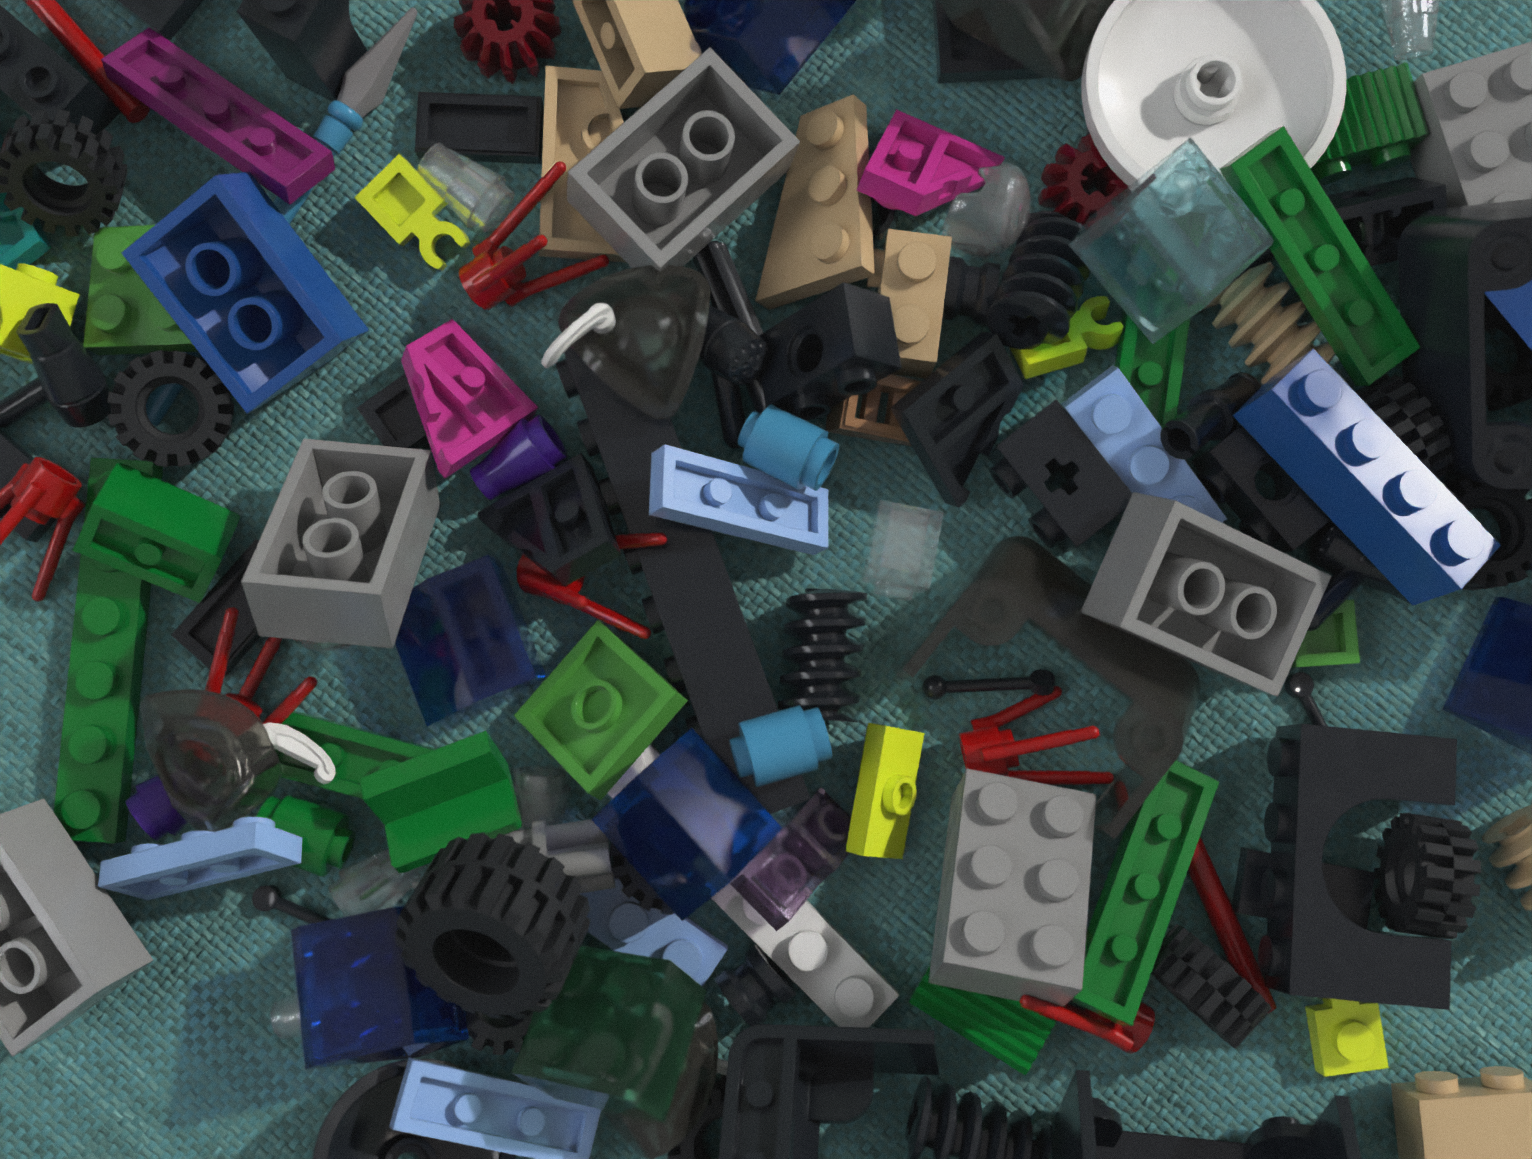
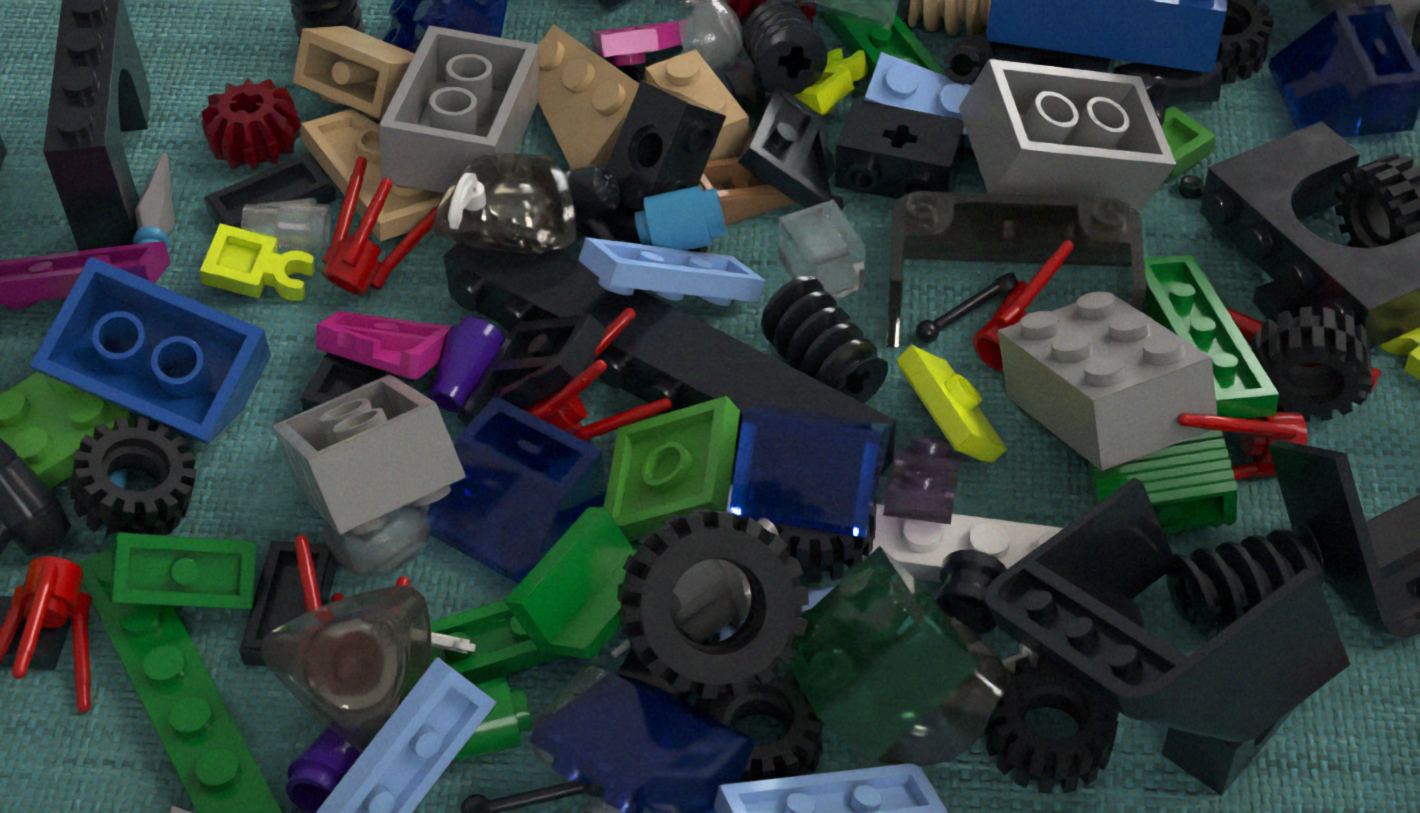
camera: 30 degrees left, 35 degrees down
dark azure brick [729,705,832,787] -> none

